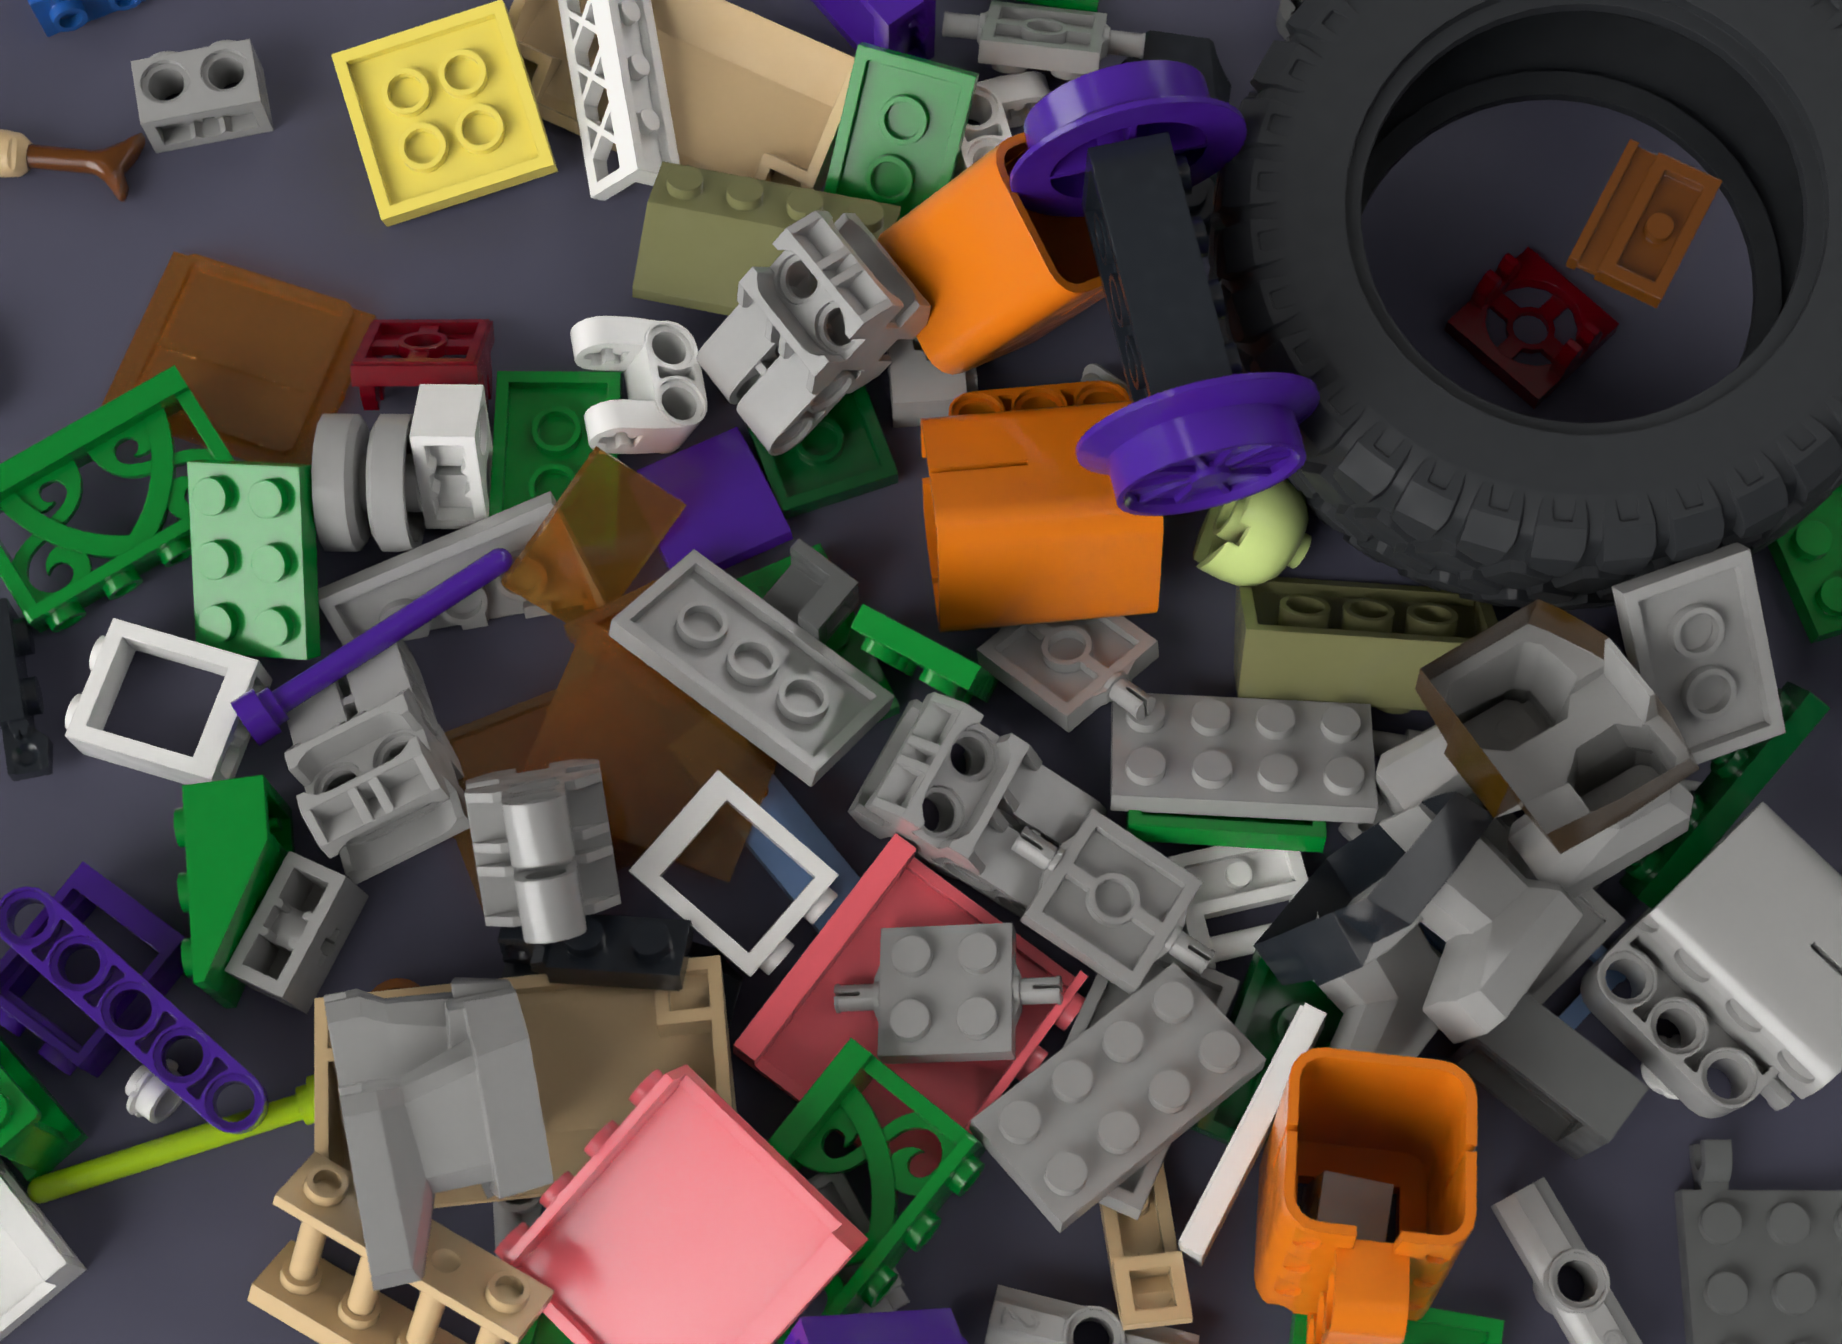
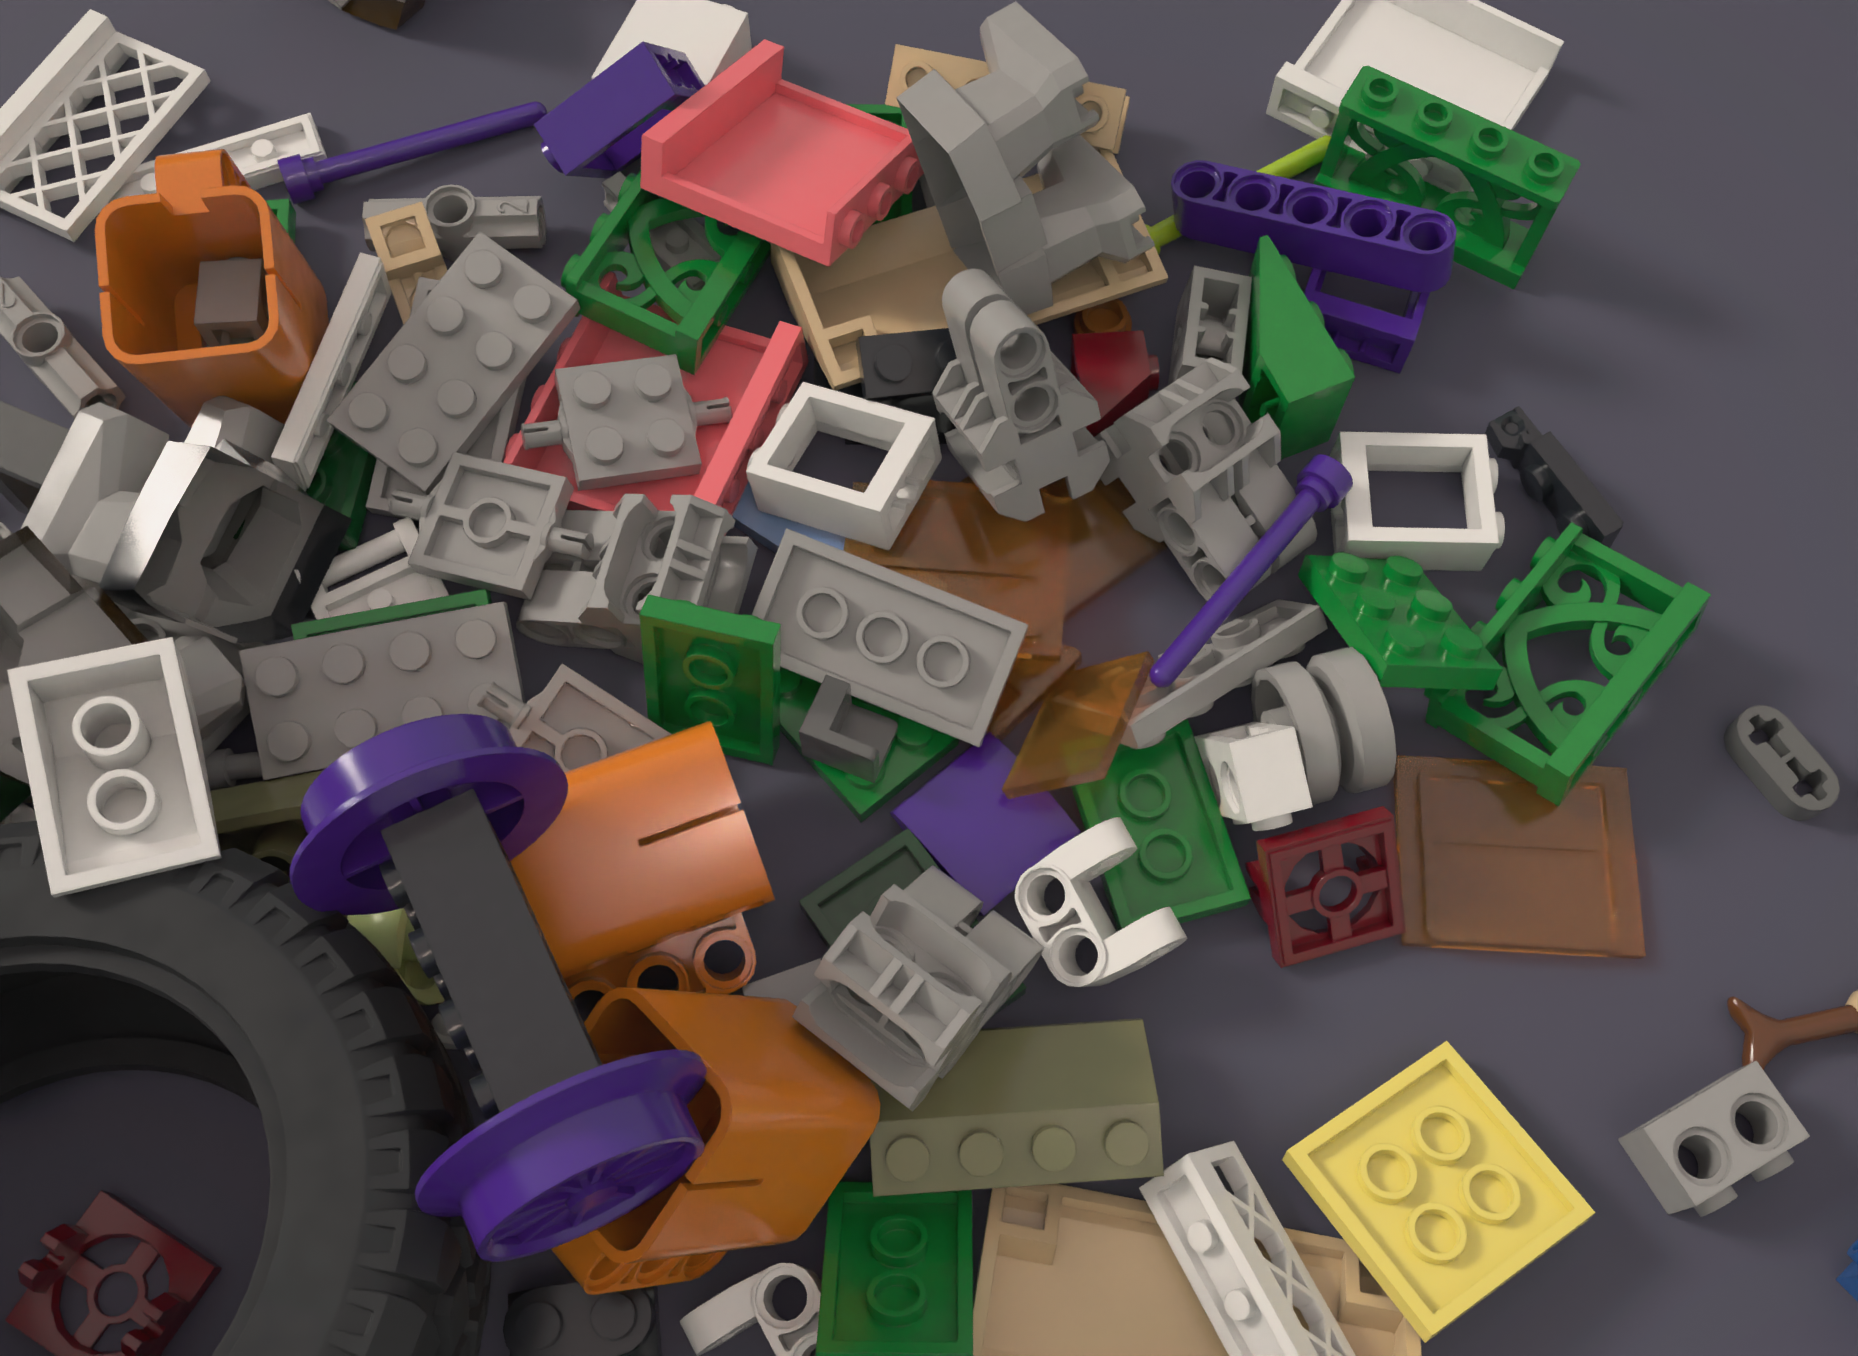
camera: 165 degrees right, 5 degrees down
none -> white slope [7,637,222,898]
none -> dark red slope [1069,330,1159,437]

